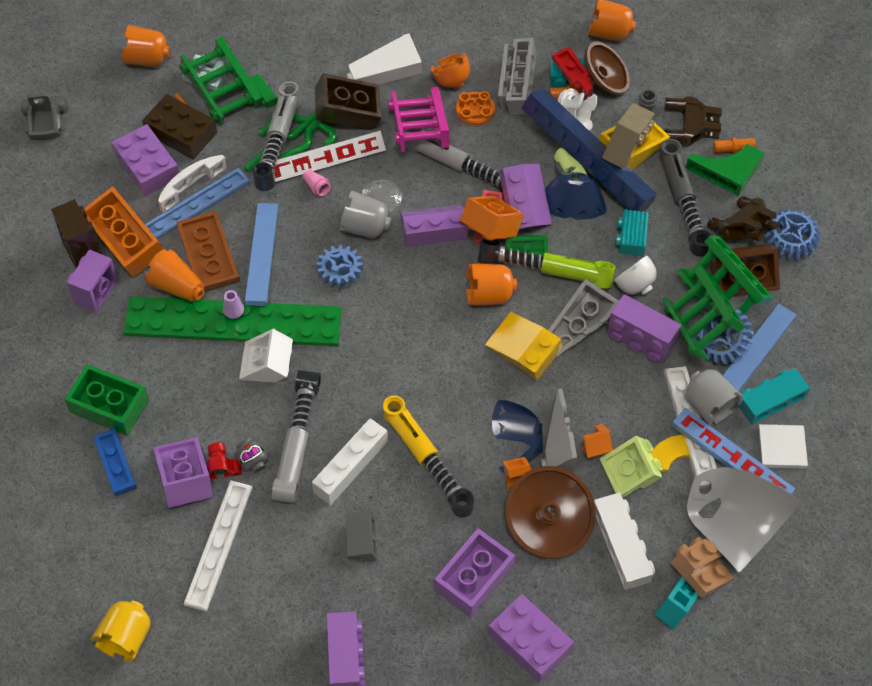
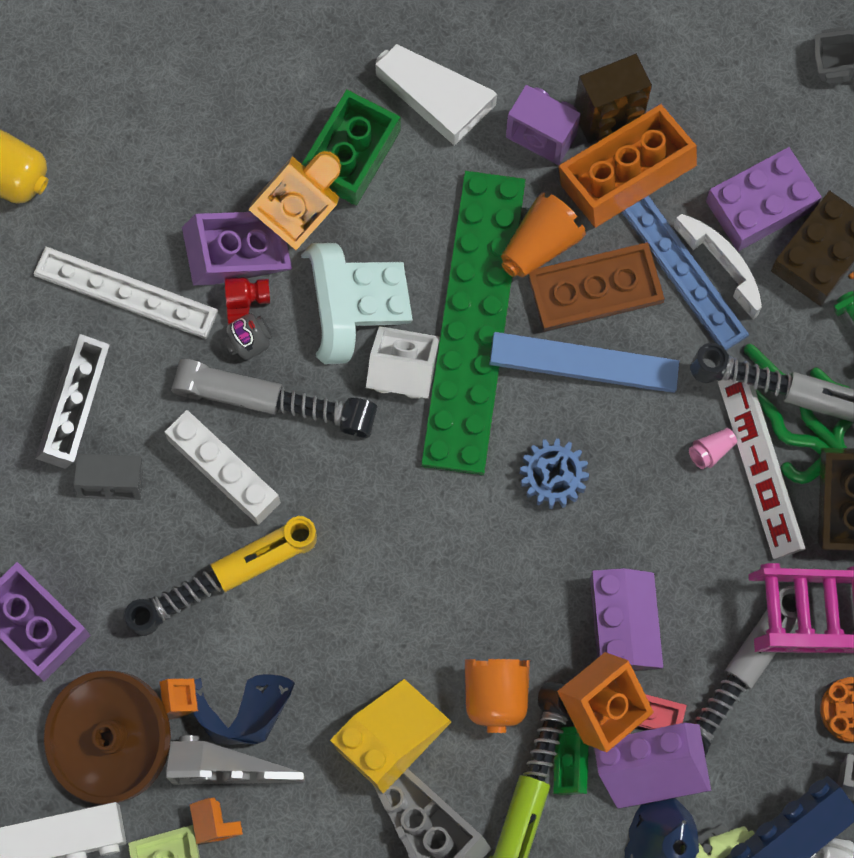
camera: 95 degrees right, 15 degrees up
blue plate [93,428,136,496] -> none
lavender cone [223,290,244,319] -> none
light grey cylinder [339,191,391,239] -> none
clear dish [362,179,402,214] -> none
none -> light grey brick [35,334,110,469]
none -> light orange brick [248,151,341,250]
none -> light aqua piece [301,243,413,364]
none -> white slope [375,44,497,146]

